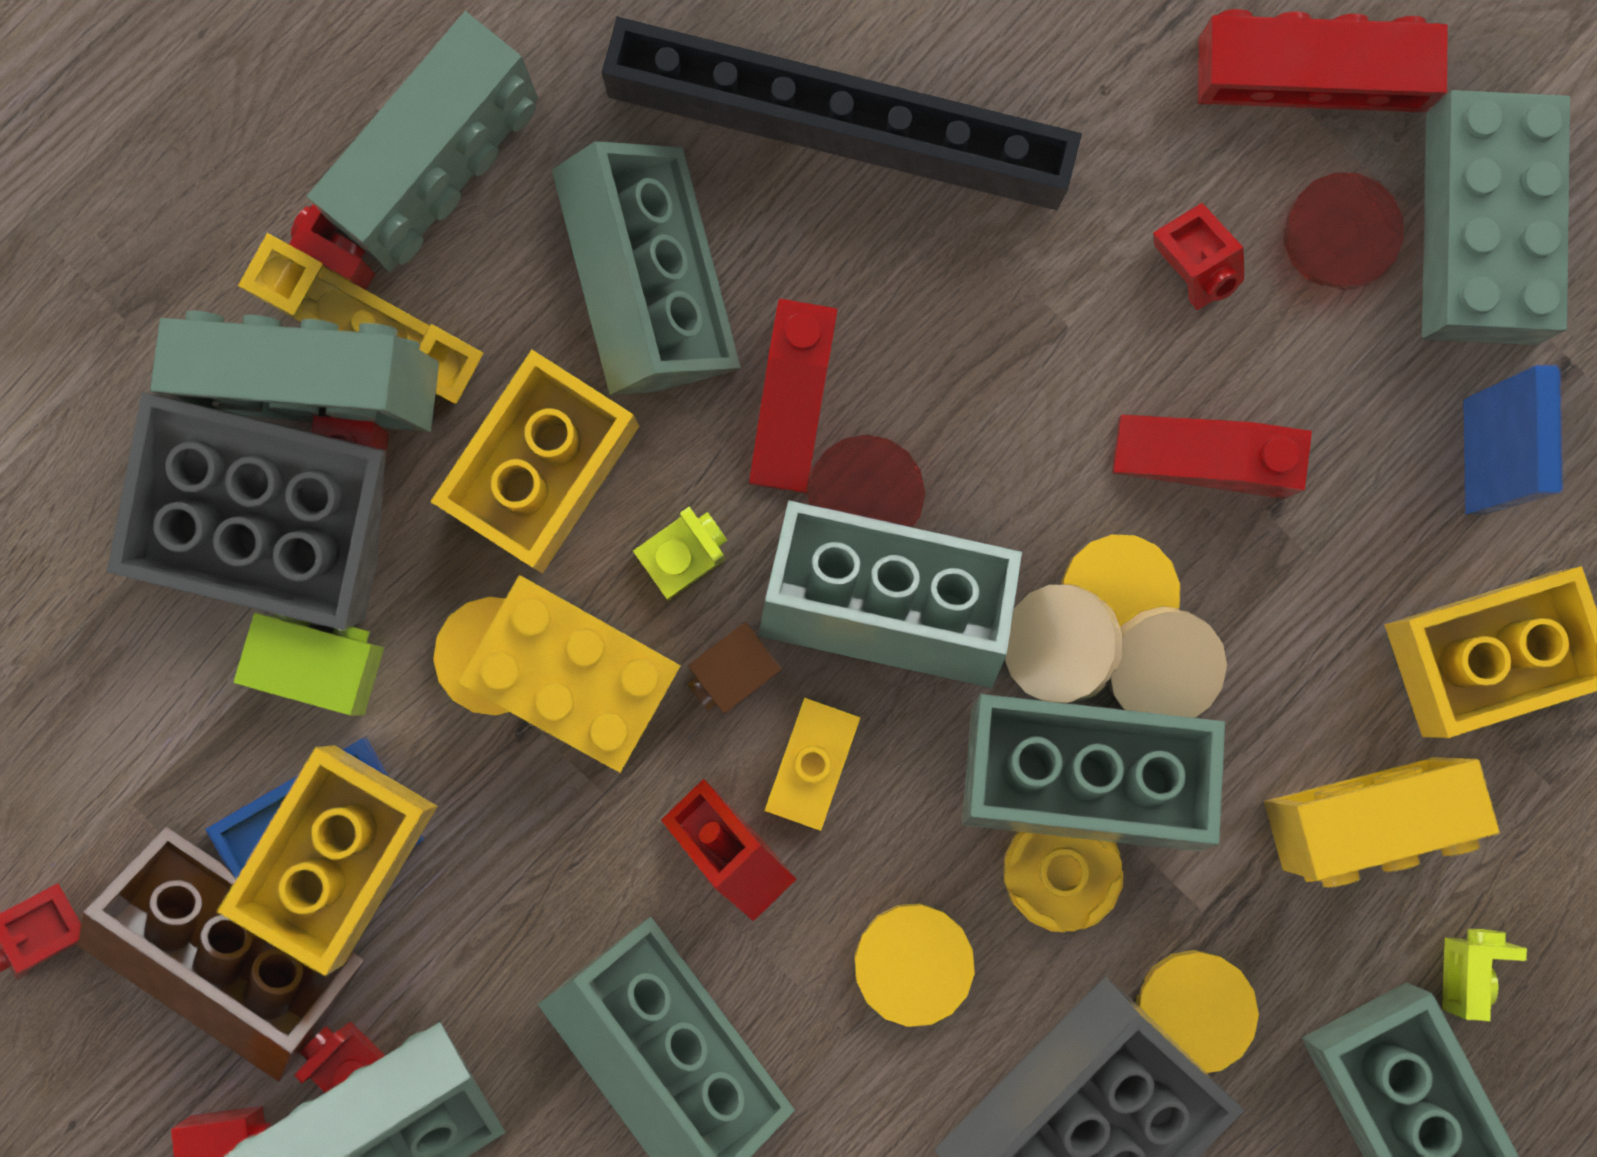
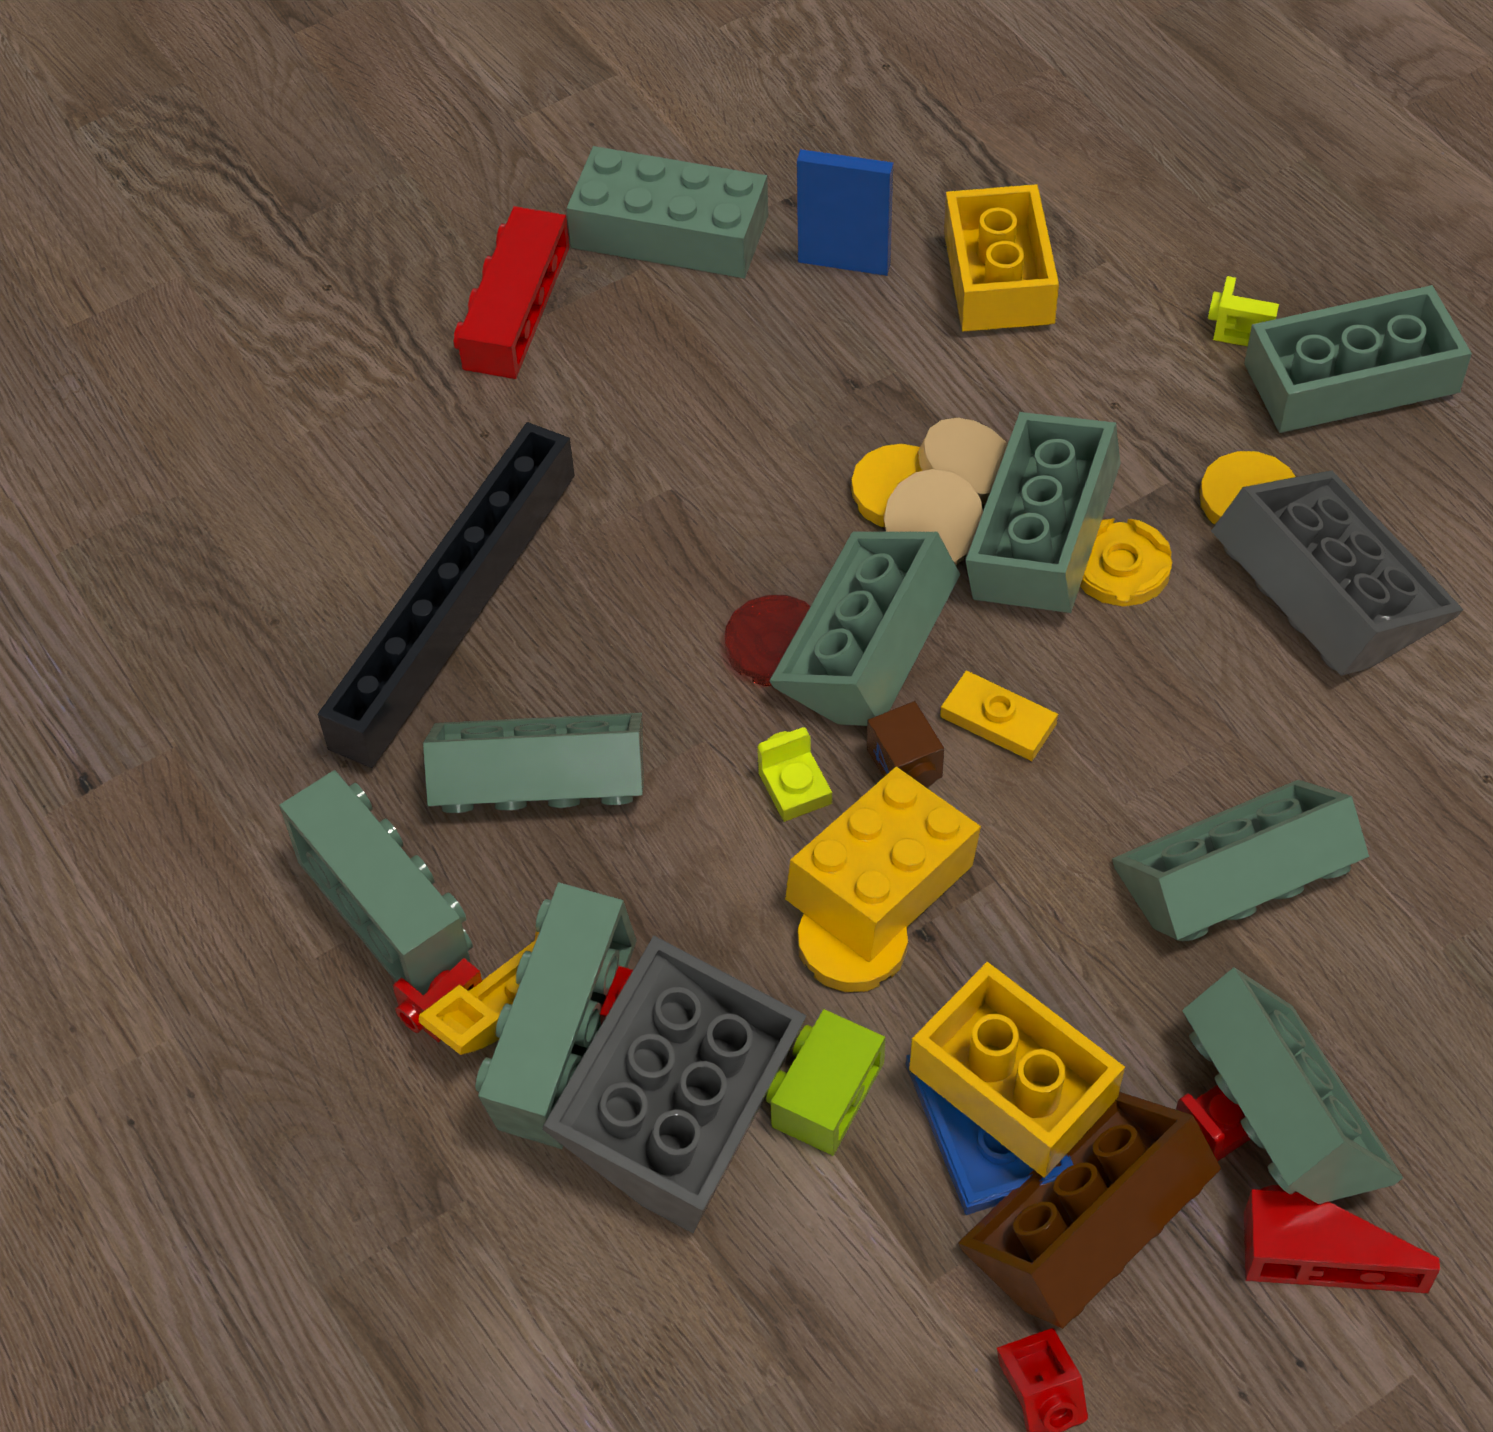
camera: 70 degrees left, 30 degrees down
yellow brick [430,350,640,574] -> none
red slope [661,779,797,922] -> none
red slope [749,298,838,494] -> none
yellow tile [854,903,975,1027] -> none
red slope [1112,414,1312,499] -> none
red bracket [1153,203,1245,310] -> none
yellow brick [1264,757,1500,887] -> none
clear red tile [1284,172,1404,290] -> none

